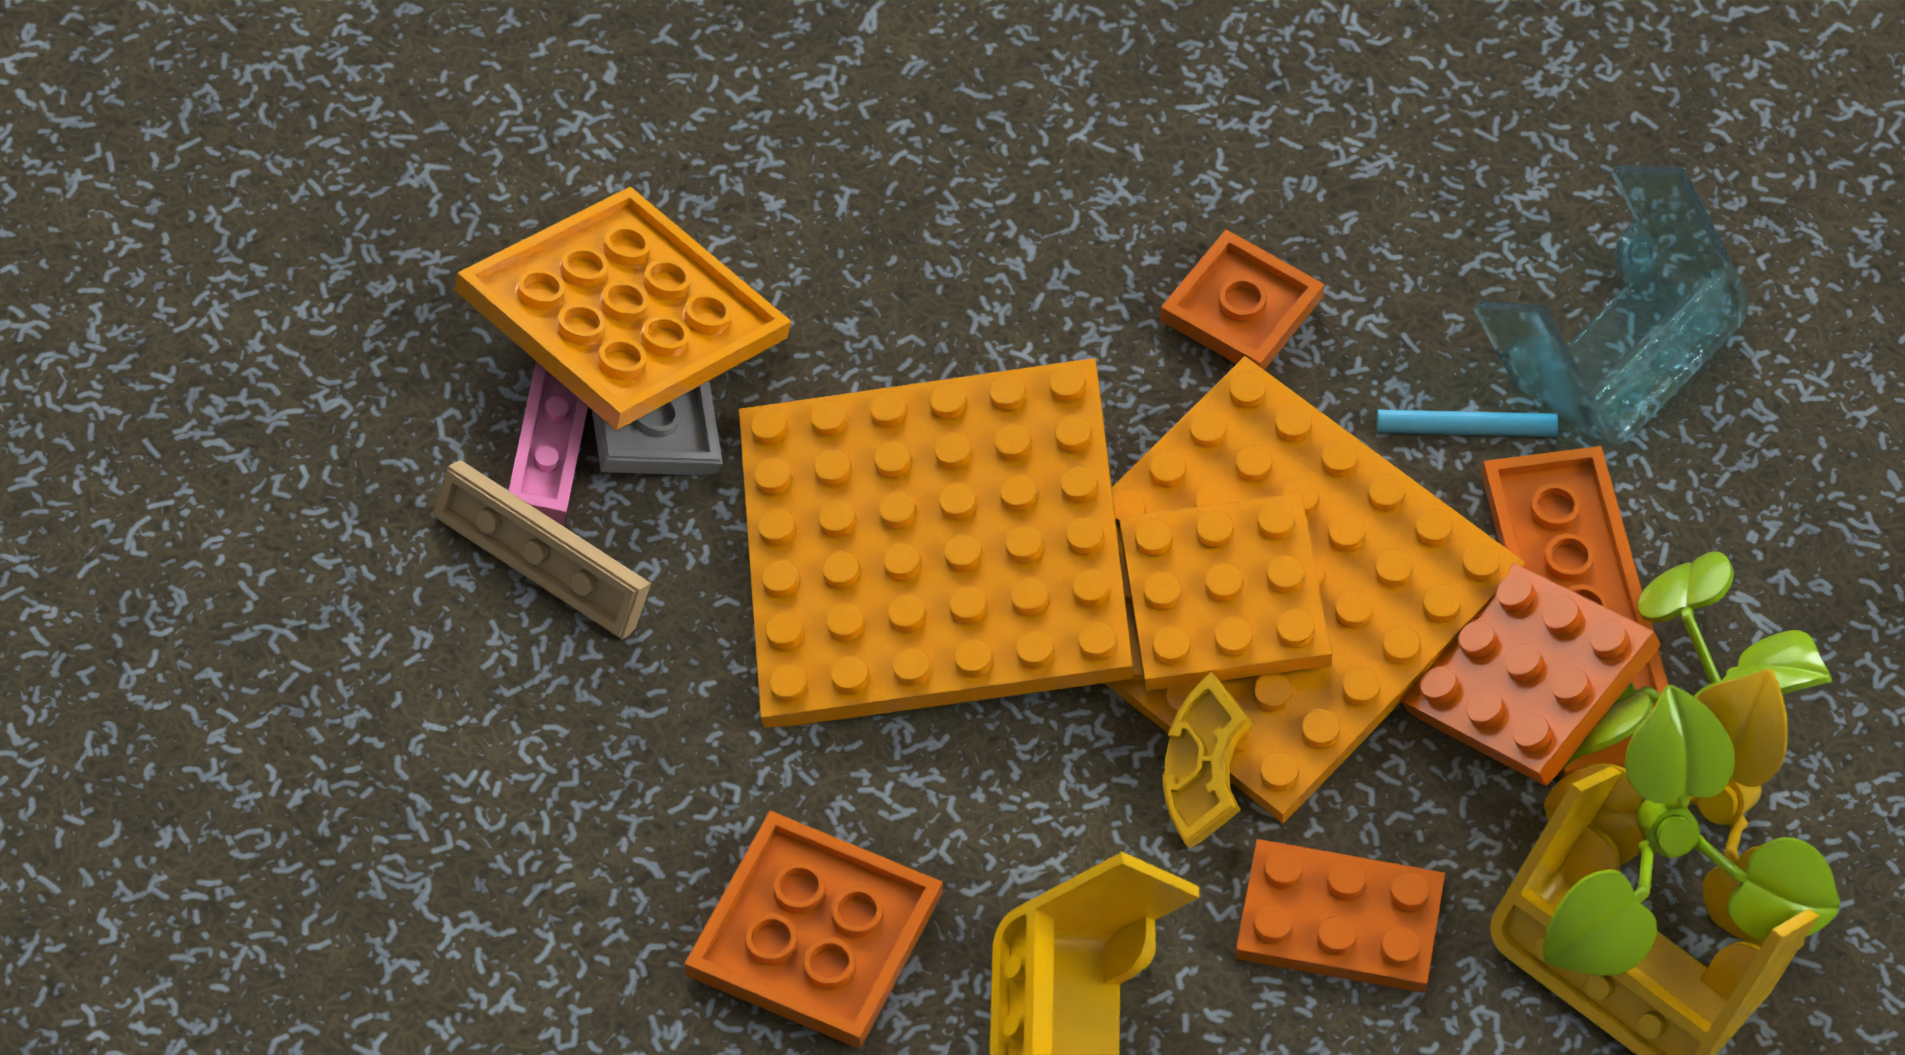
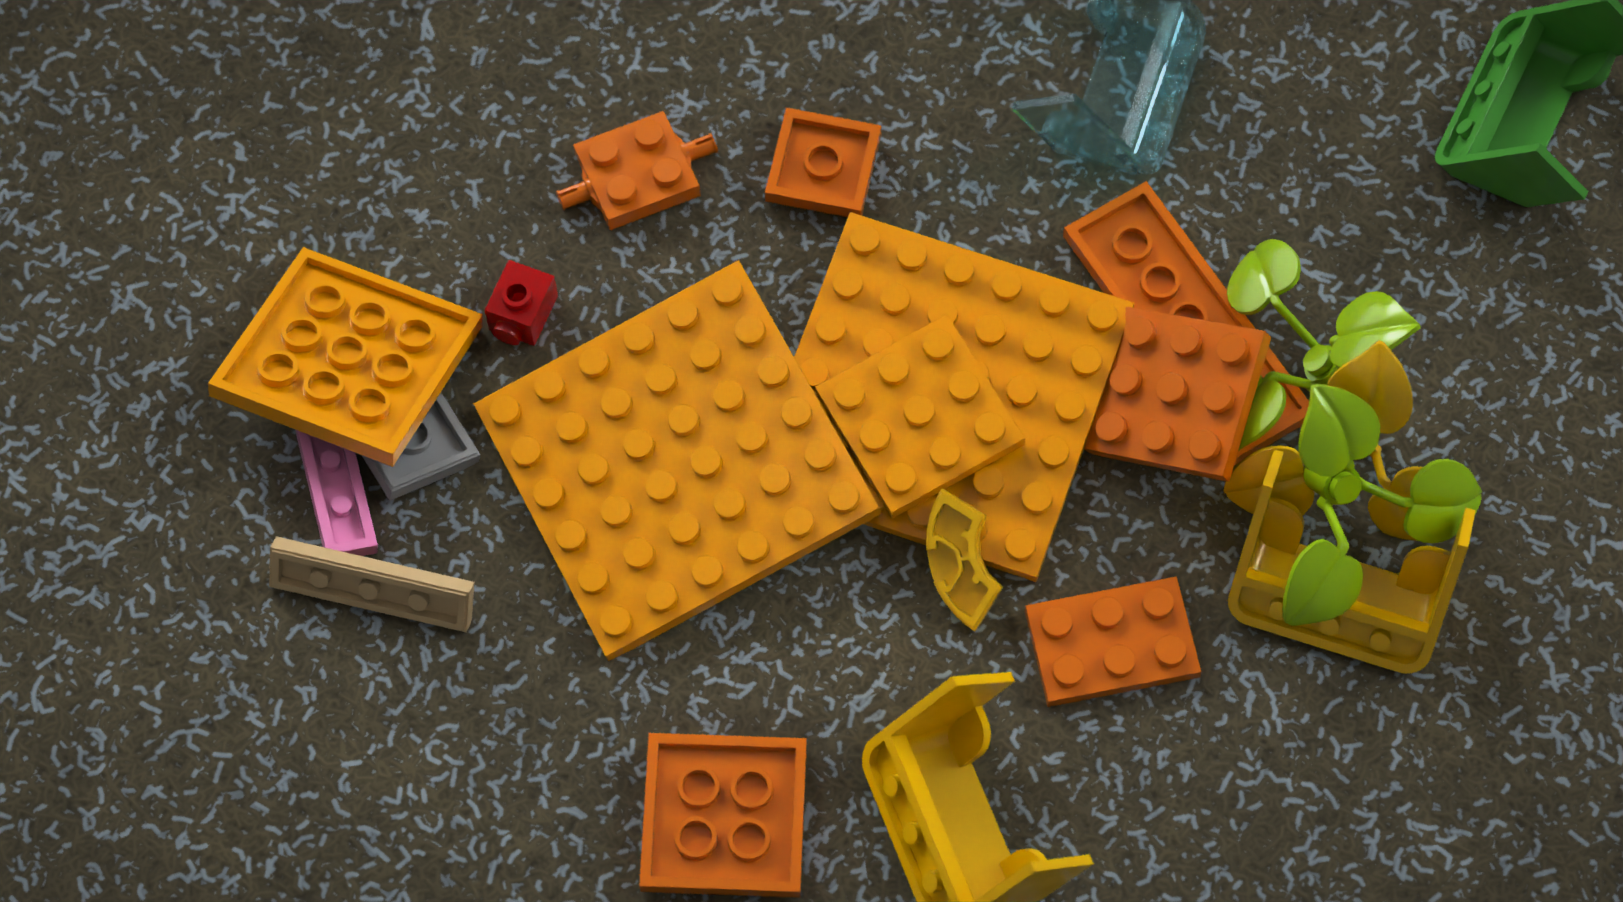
camera: 20 degrees left, 10 degrees up
medium azure bar [1376,409,1558,438] -> none
none -> red brick [484,260,558,346]
none -> orange plate [556,111,718,230]

